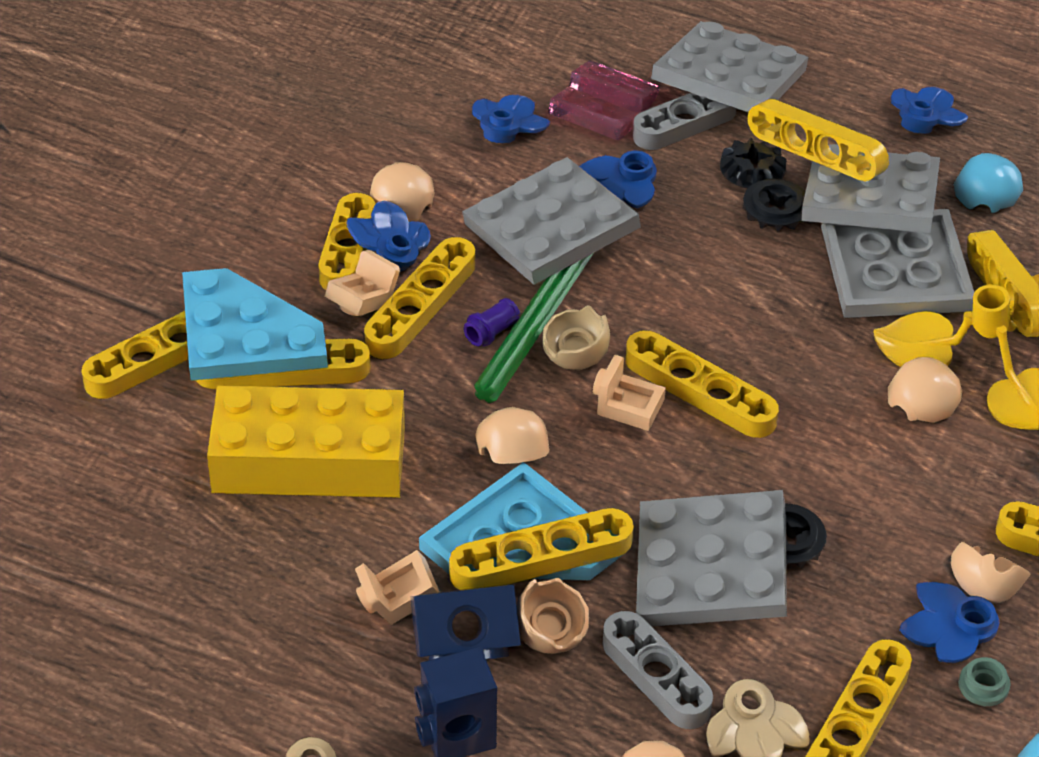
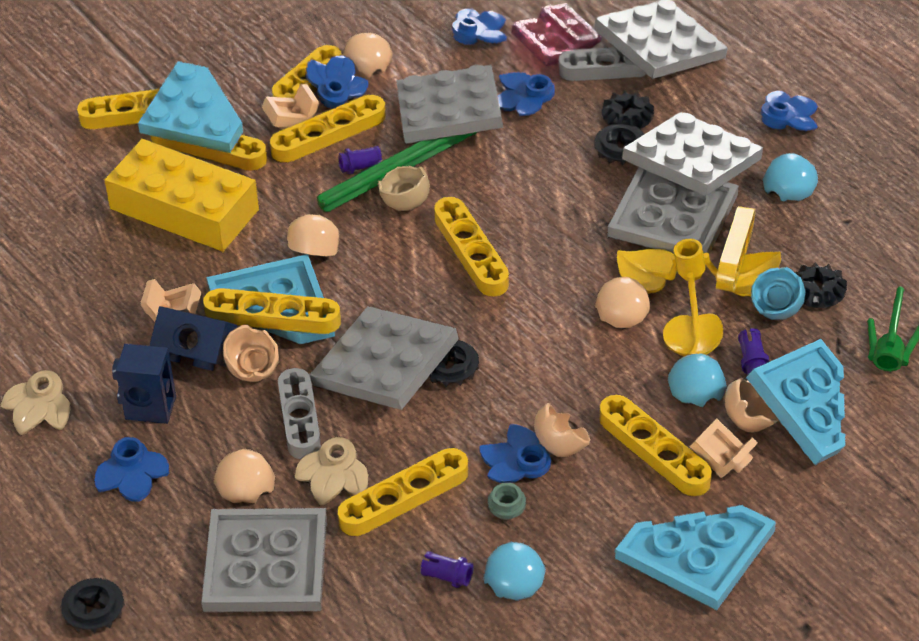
camera: 30 degrees right, 0 degrees up
light nougat bracket [593,355,666,431] -> none
yellow beam [747,99,889,181] -> none

